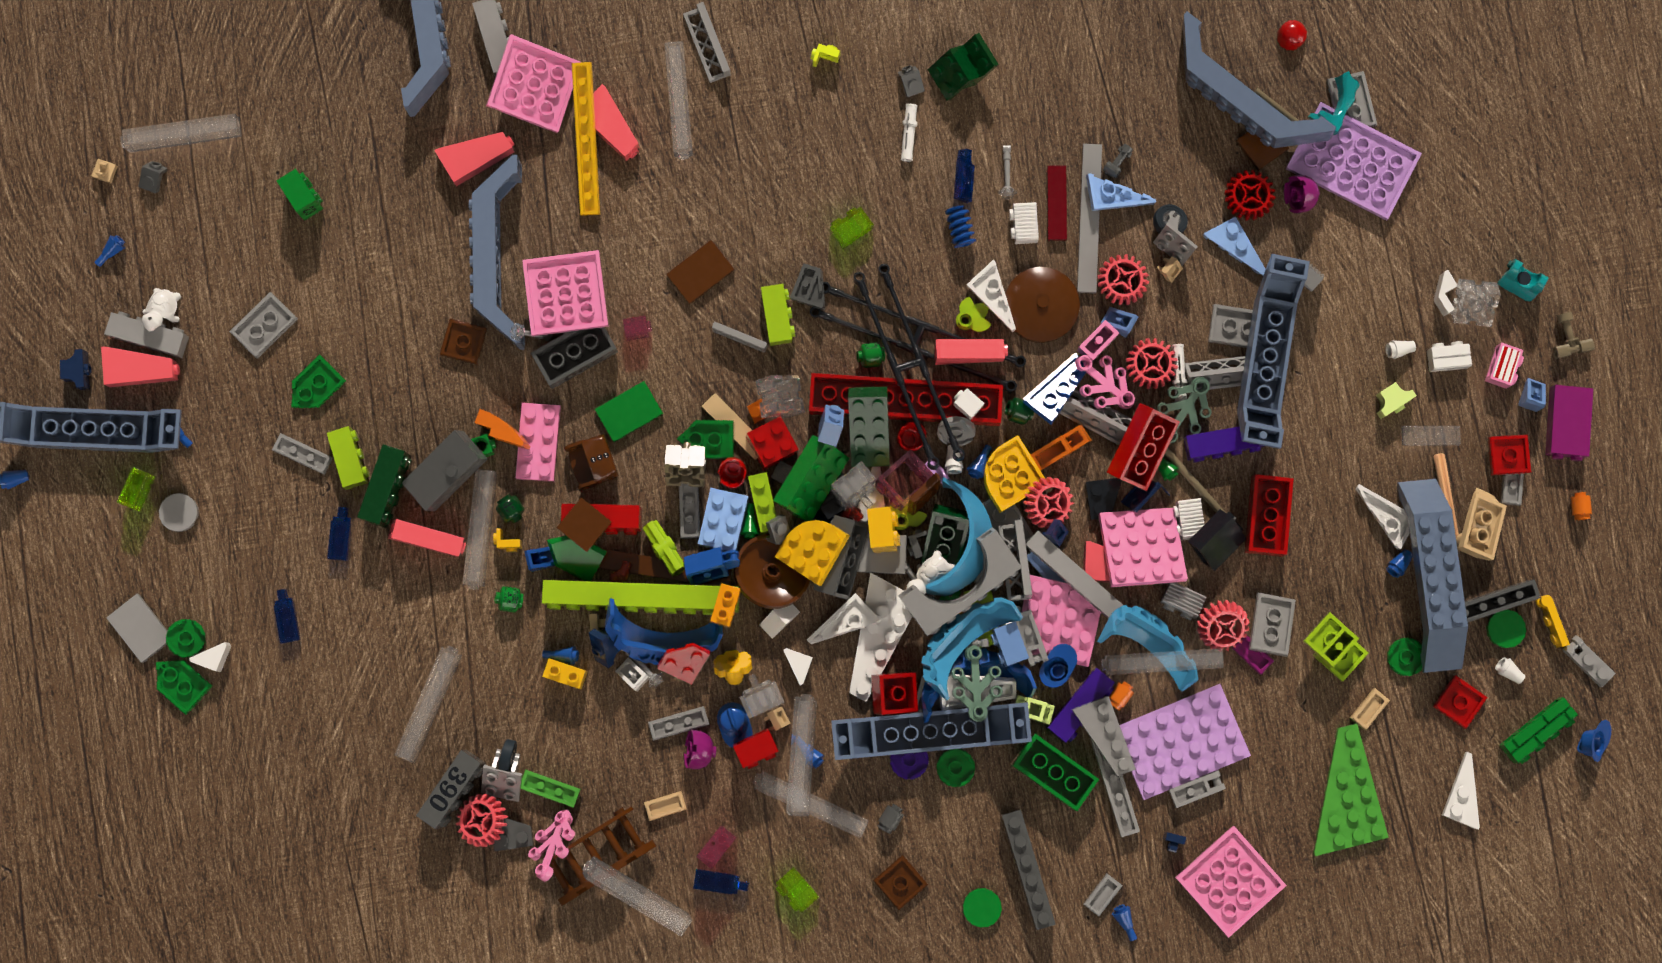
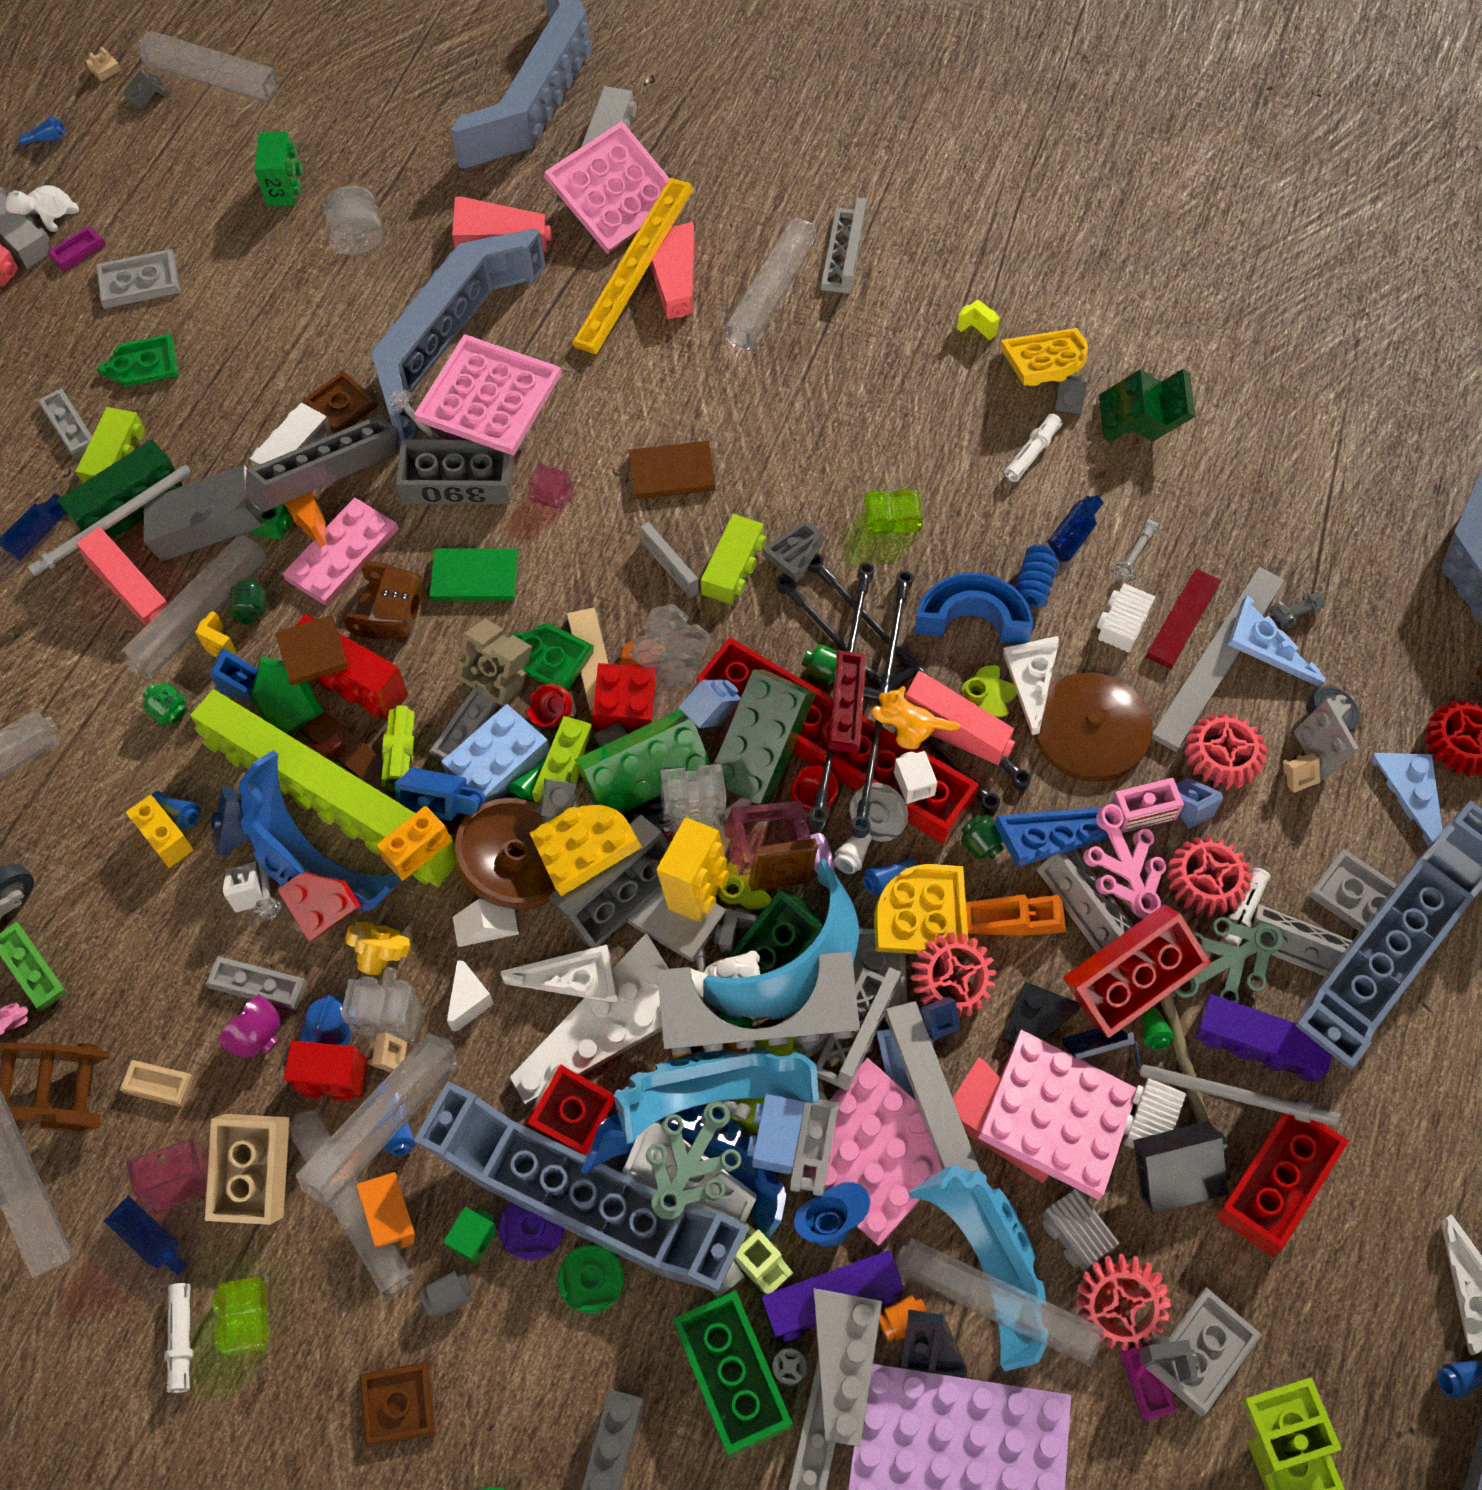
camera: 35 degrees right, 20 degrees down
none -> light grey bar [27,464,192,577]
none -> magenta tile [47,226,106,272]
none -> white pin [164,1283,193,1393]
none -> tan brick [205,1114,290,1225]
none -> dark grey brick [245,415,397,512]
none -> white brick [250,402,332,467]
none -> clear wheel [323,186,384,256]
none -> orange panel [357,1172,415,1249]
none -> green brick [444,1206,498,1265]
none -> dark grey wheel [772,1349,807,1388]
none -> dark red tile [828,650,867,753]
none -> light orange animal [871,686,961,750]
none -> black wing [900,1310,967,1379]
none -> blue brick [914,573,1033,644]
none -> yellow plate [1001,328,1088,386]
none -> dark grey bracket [1138,1337,1199,1382]
none -> light grey bar [1140,1064,1340,1127]

